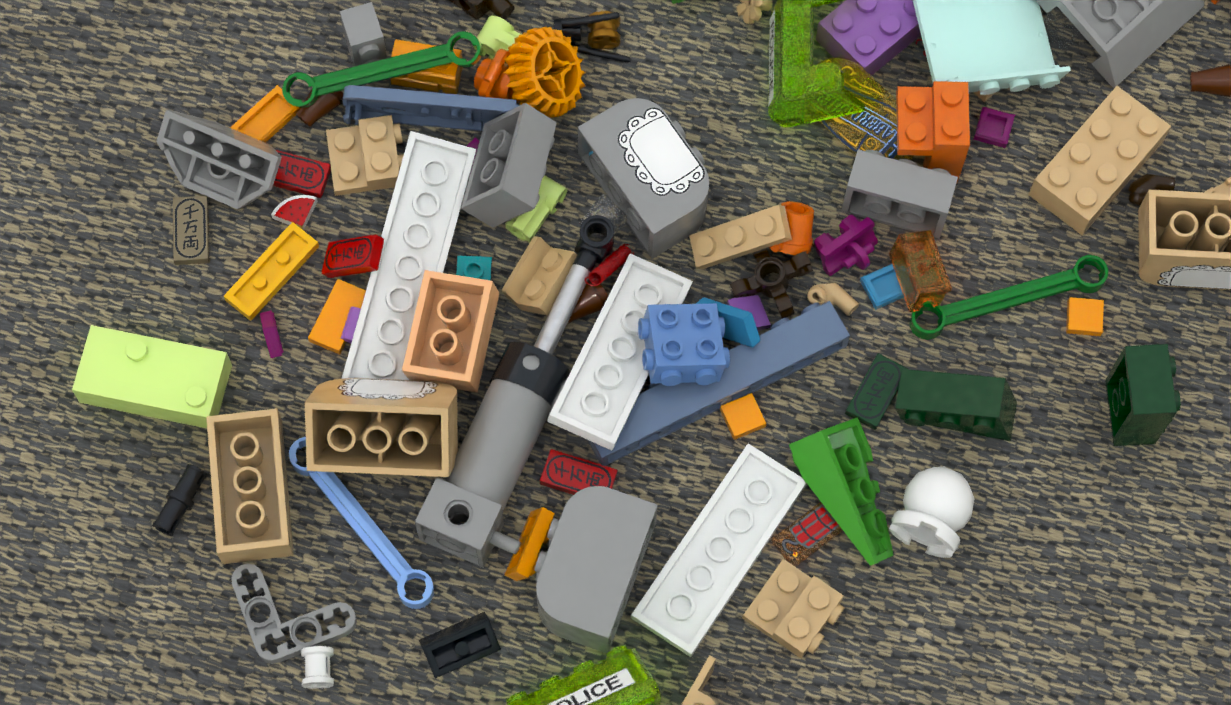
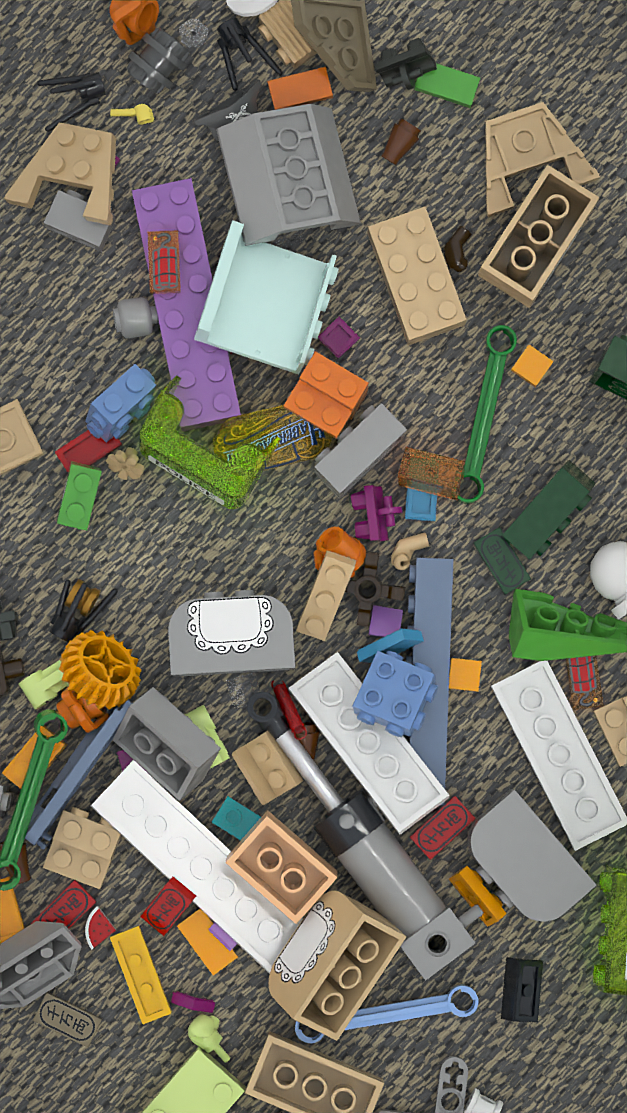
camera: 60 degrees left, 15 degrees up
none -> yellowish green piece [188,1014,231,1063]

